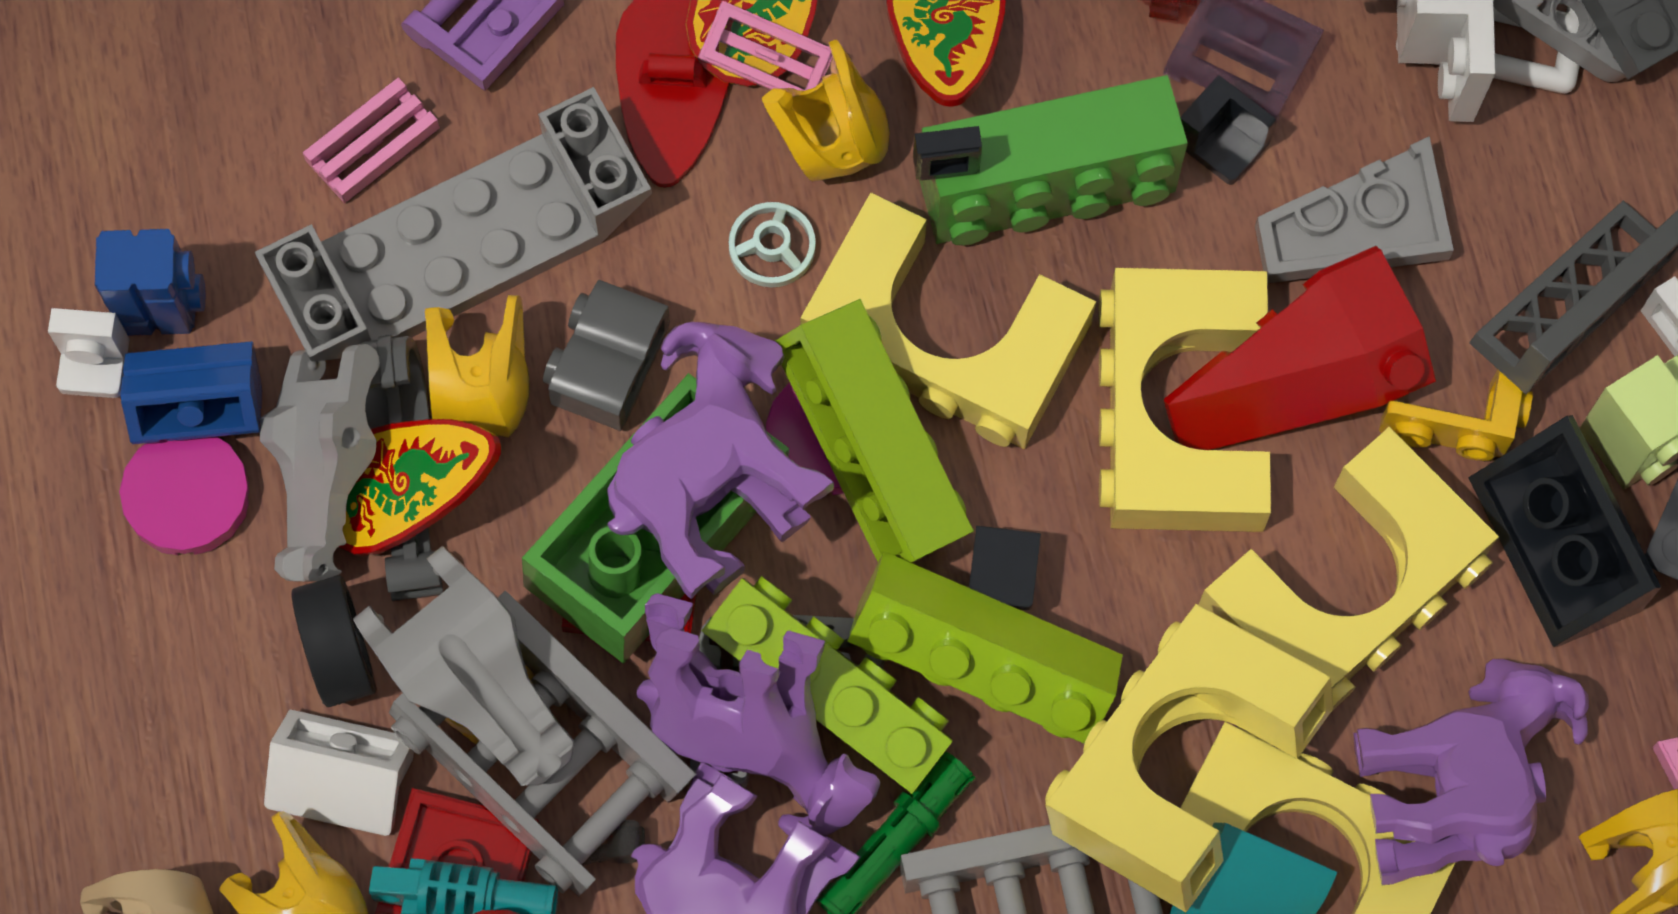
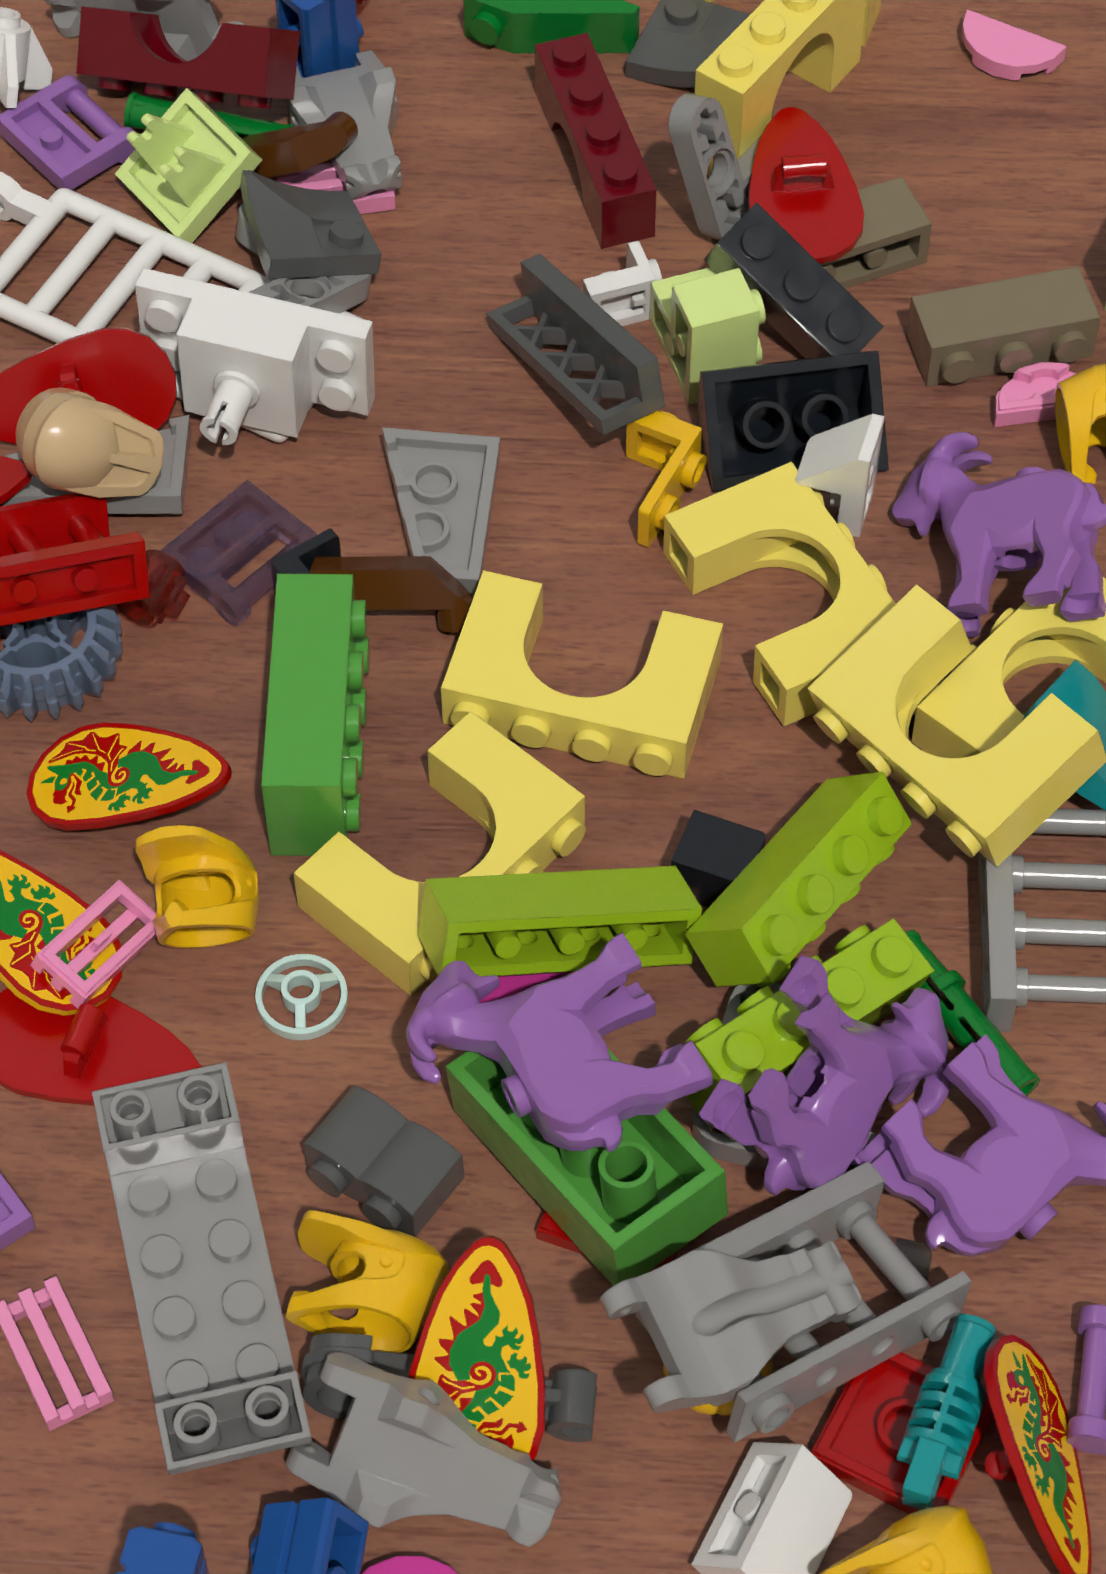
camera: 75 degrees left, 15 degrees down
black tyre [291,575,376,707] -> none
black tile [913,126,982,181] -> none
red wedge [1163,246,1436,450] -> none
none -> reddish brown piece [310,556,473,633]
none -> white slope [795,414,885,538]

